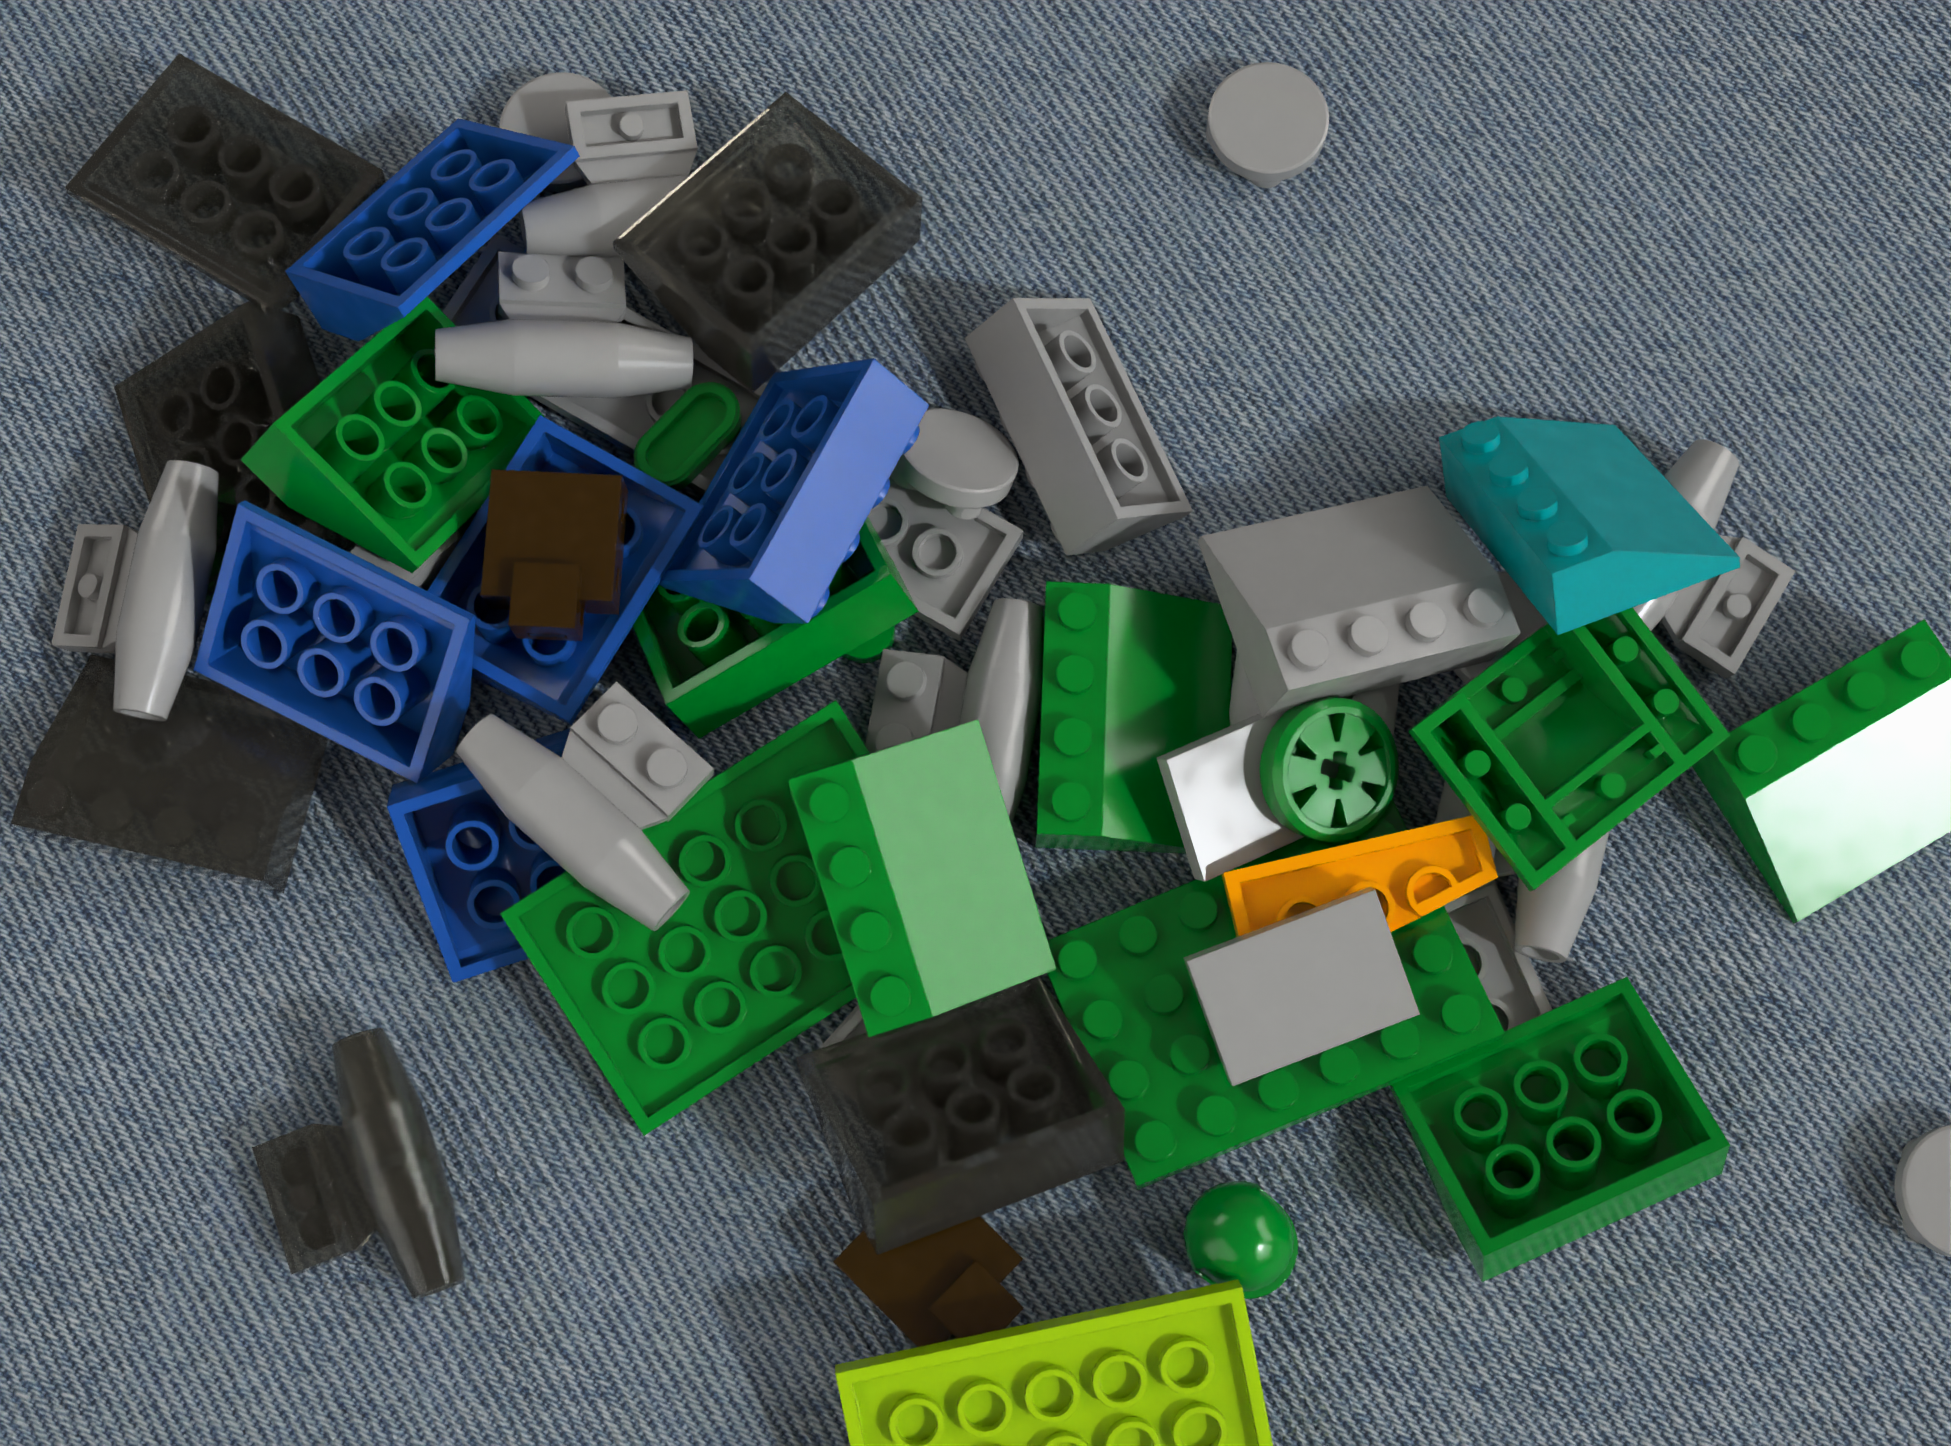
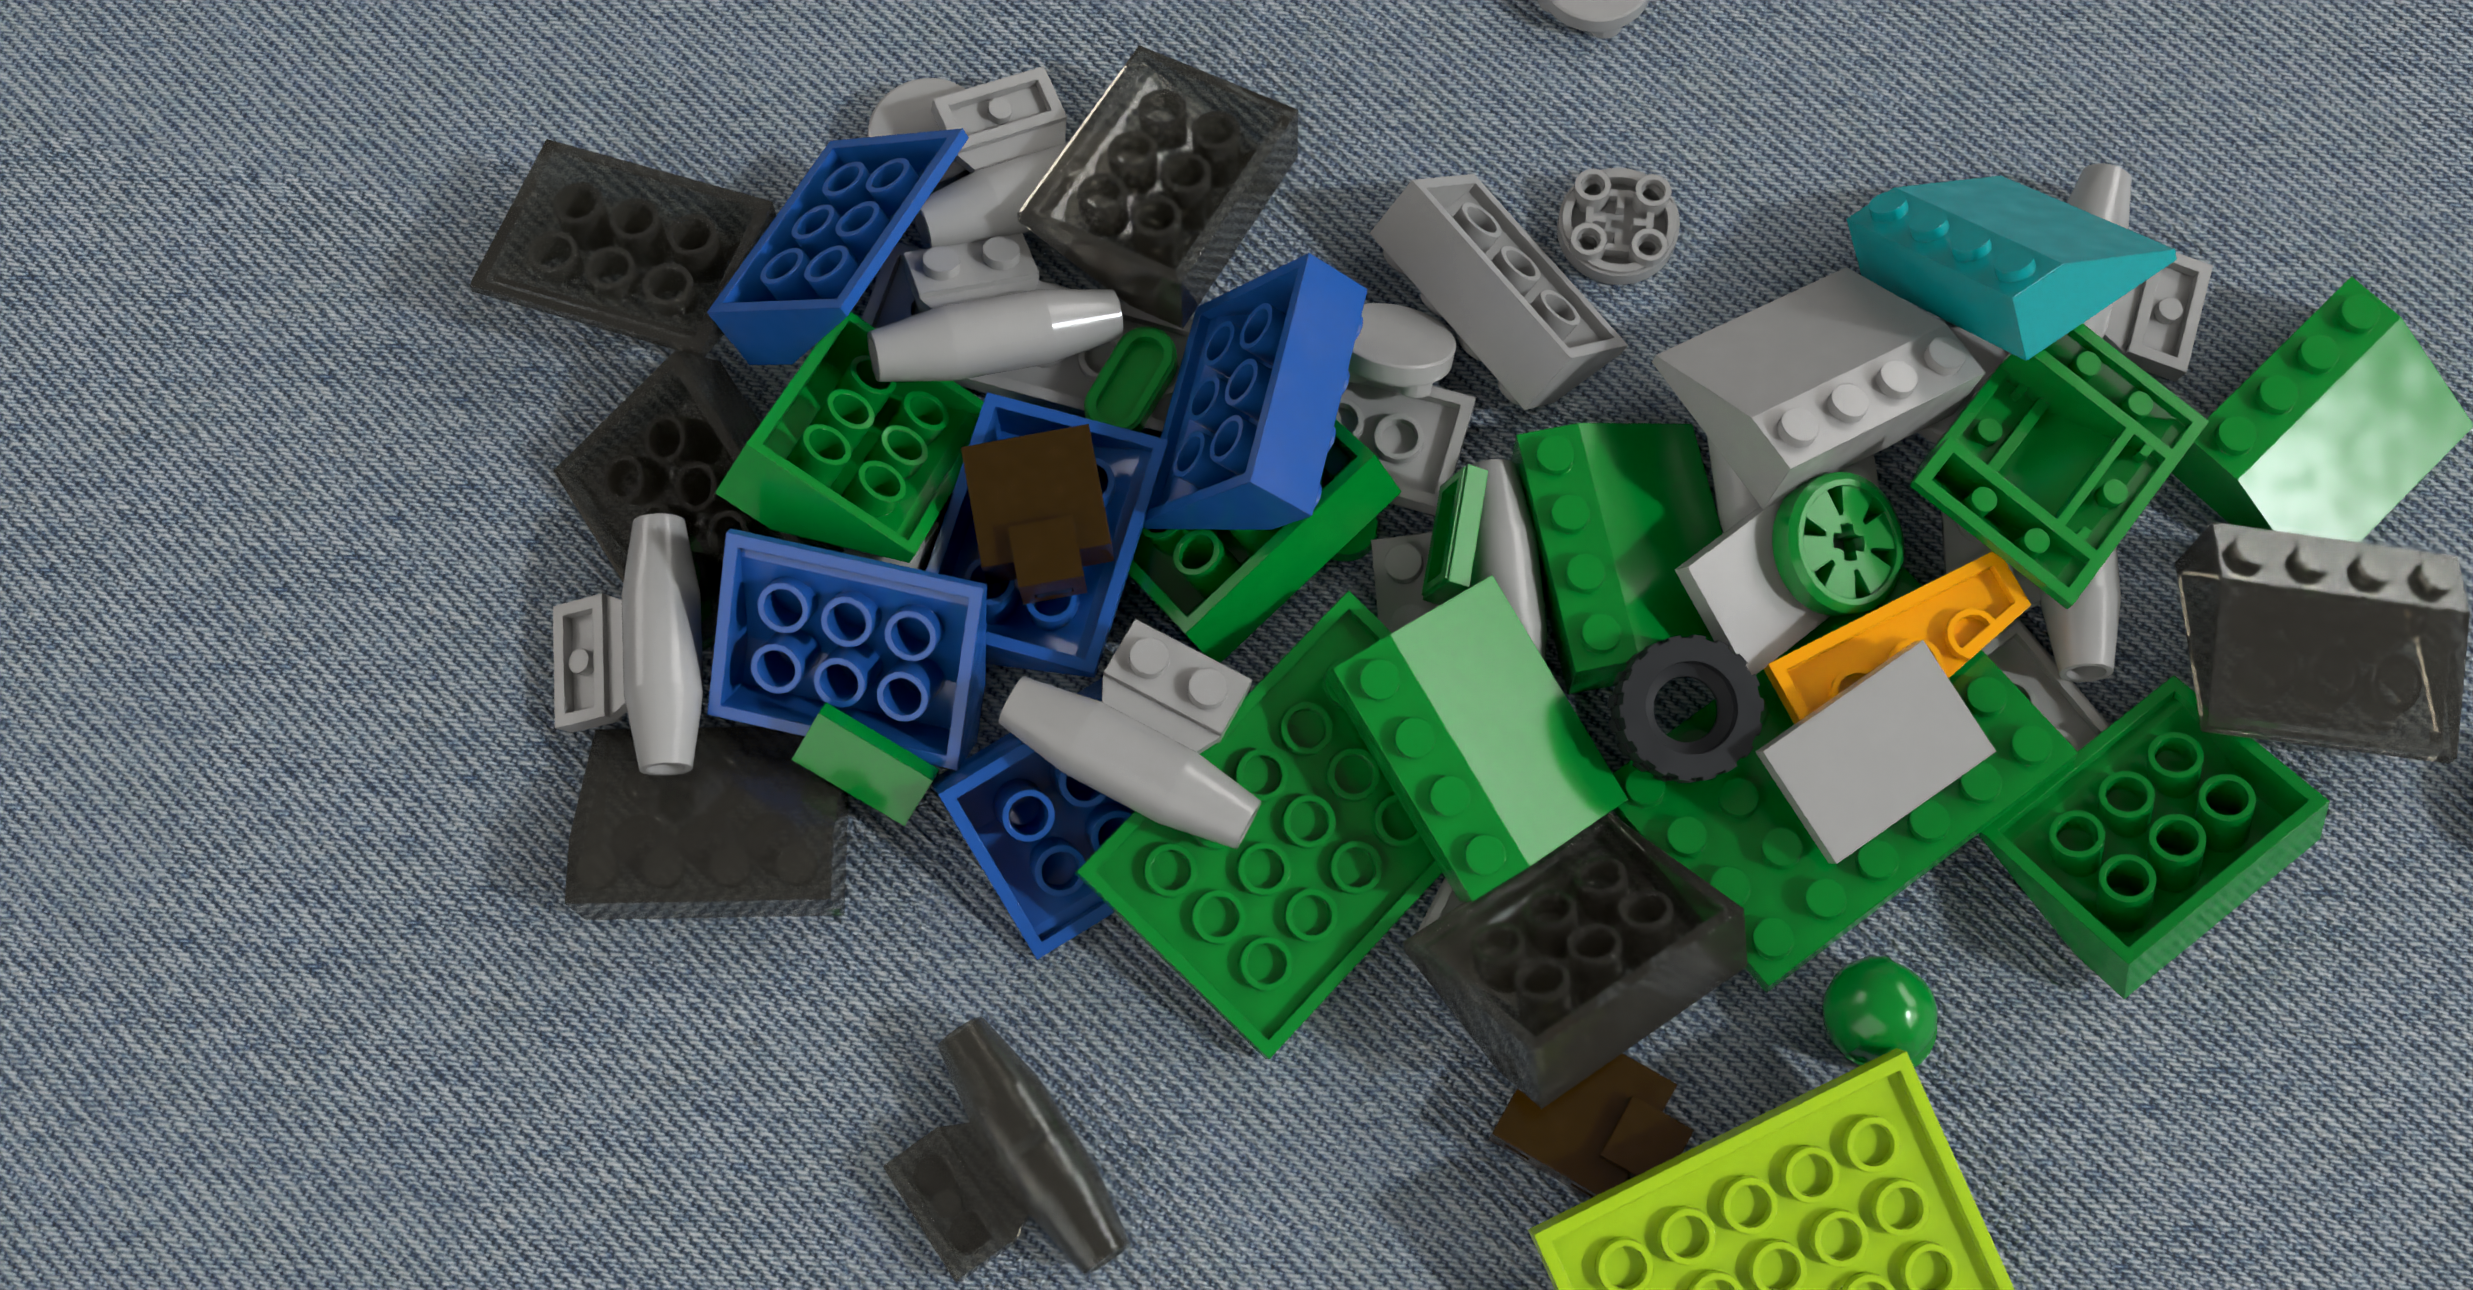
camera: 10 degrees left, 5 degrees down
none -> green tile [791,702,939,826]
none -> green tile [1421,464,1488,605]
none -> light grey tile [1557,168,1680,285]
none -> black tyre [1608,634,1764,783]
none -> clear smoke slope [2175,522,2470,764]

